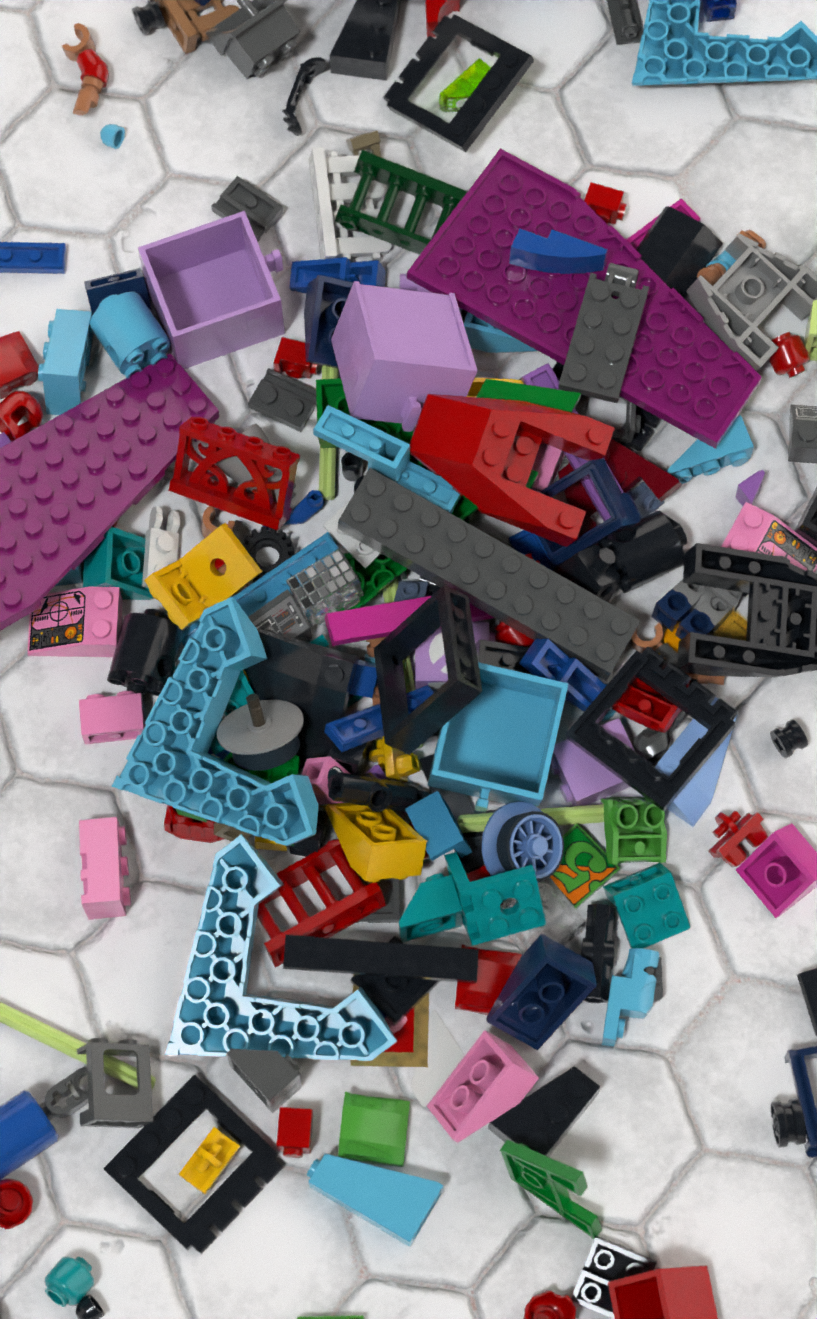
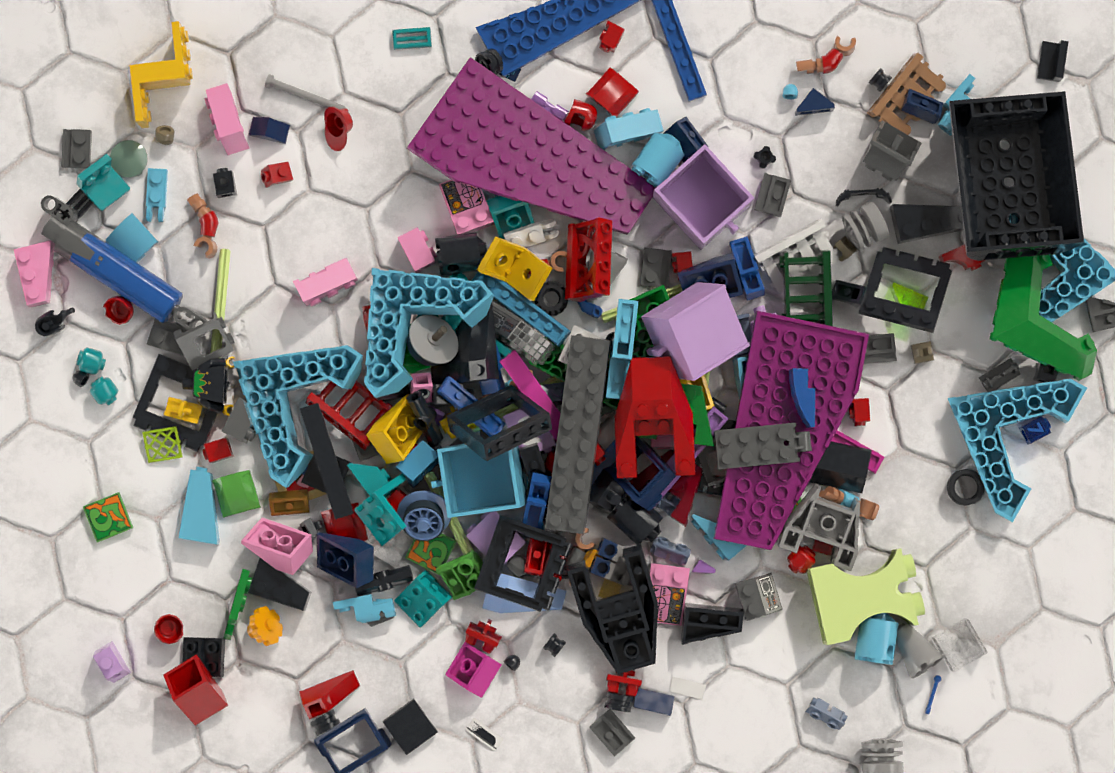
camera: 65 degrees right, 15 degrees up
none -> teal head [89,376,119,405]
none -> lime window [142,426,183,463]
none -> dark grey plate [147,319,188,356]
none -> black torso [182,356,235,416]
none -> light orange plant [247,606,283,646]
none -> pearl gold slope [269,489,310,516]
none -> red slope [299,670,360,719]
none -> black tile [300,518,324,539]
none -> black hinge [503,655,520,672]
none -> sand blue hinge [650,537,691,565]
none -> black plate [753,146,776,169]
none -> dark blue slope [795,88,835,116]
none -> red tile [812,539,834,556]
none -> black slope [832,280,867,308]
none -> light grey wheel [842,201,889,252]
none -> dark grey plate [864,333,897,364]
none -> dark tan tile [911,341,934,364]
none -> black tyre [947,469,985,506]

